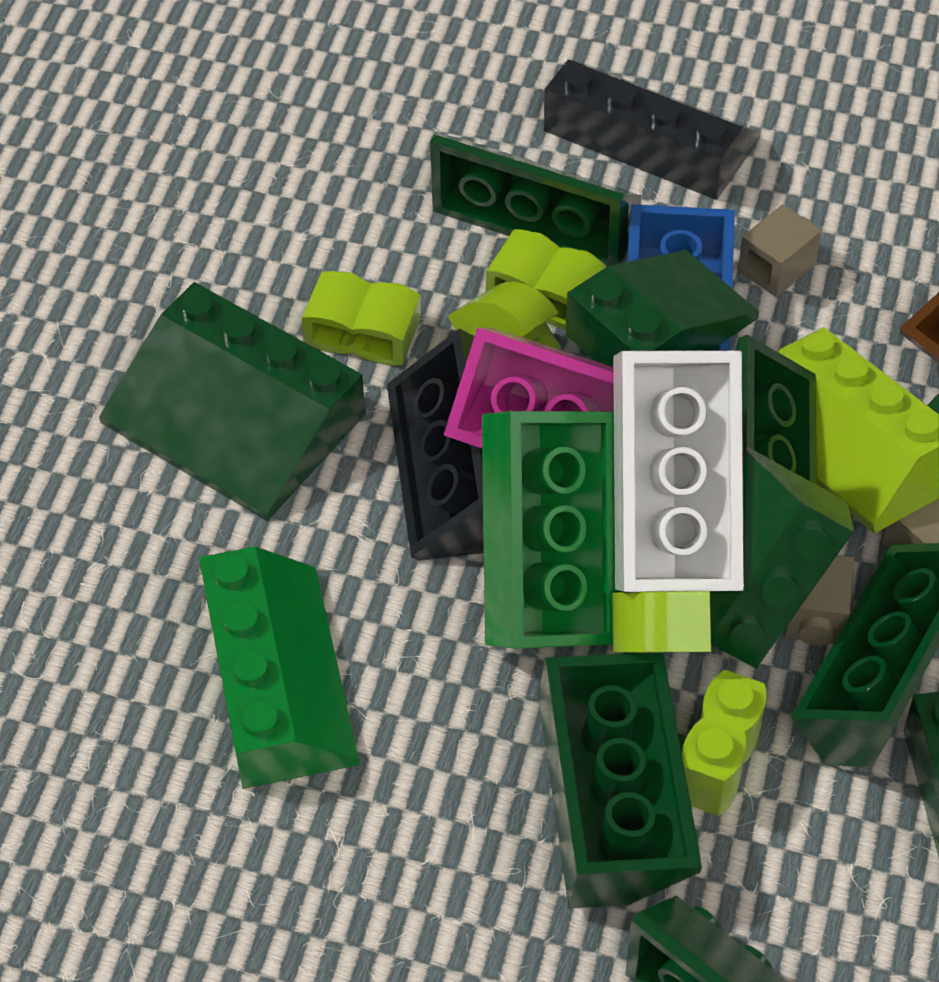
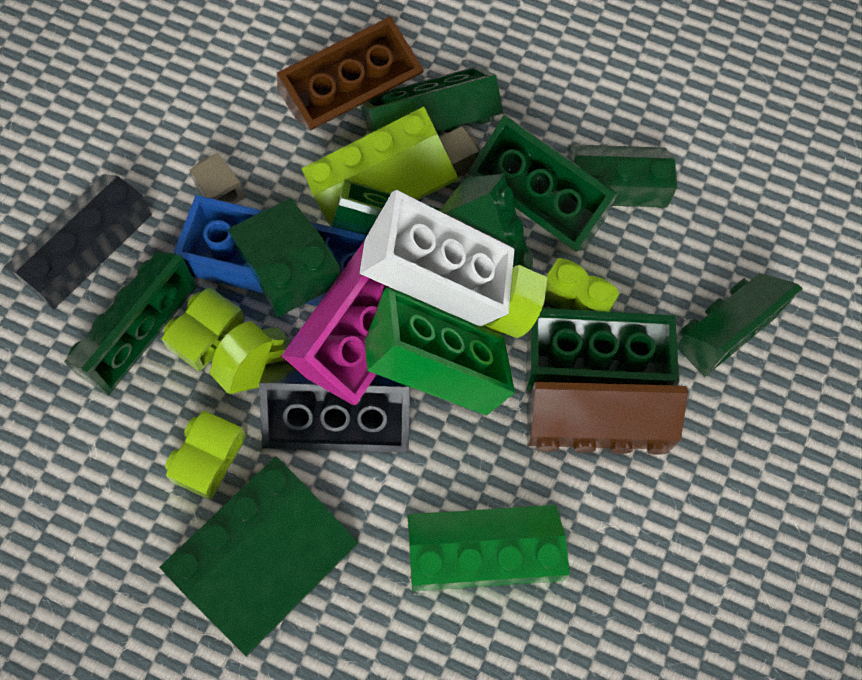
camera: 85 degrees left, 15 degrees up
none -> reddish brown slope [527,382,688,455]

